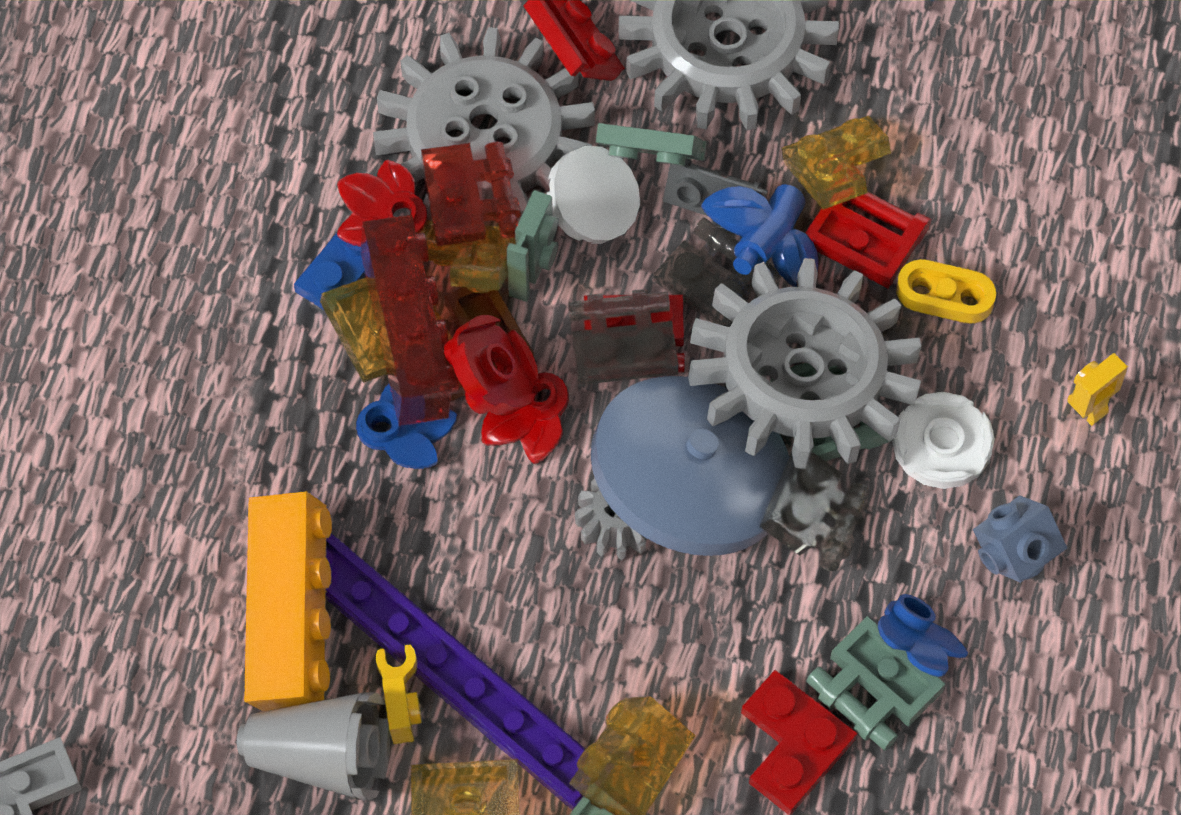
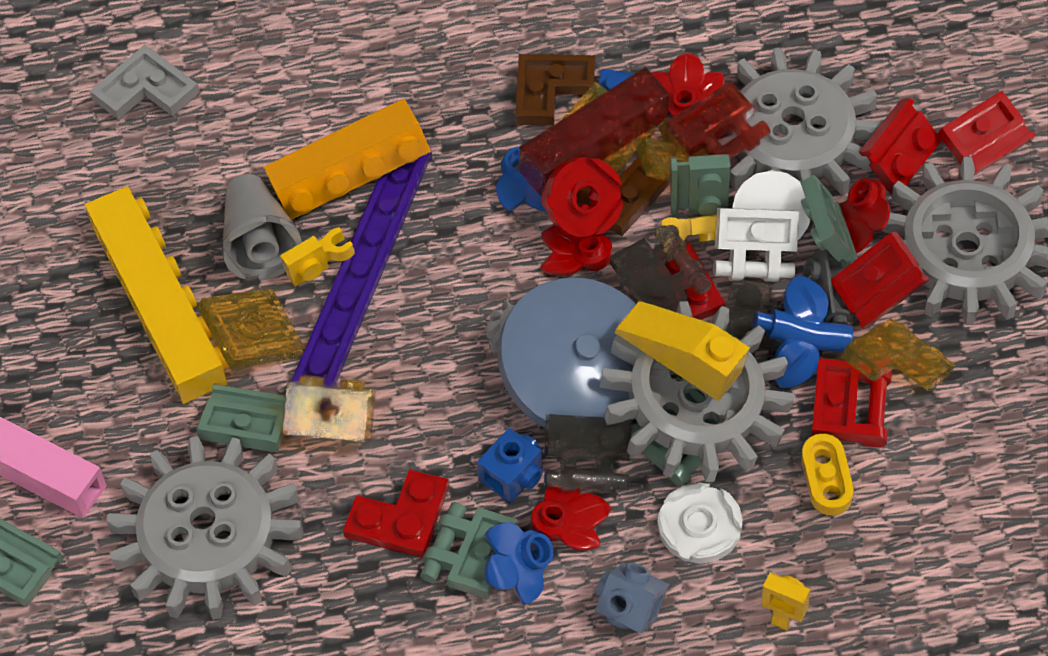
camera: 70 degrees right, 5 degrees down
none -> blue brick [477,428,543,504]
none -> reddish brown plate [515,54,595,126]
none -> red plate [530,479,611,551]
none -> yellow slope [615,301,750,401]
none -> yellow plate [660,215,716,248]
none -> white plate [713,208,799,282]
none -> red plate [831,232,930,328]
none -> red plate [840,178,890,253]

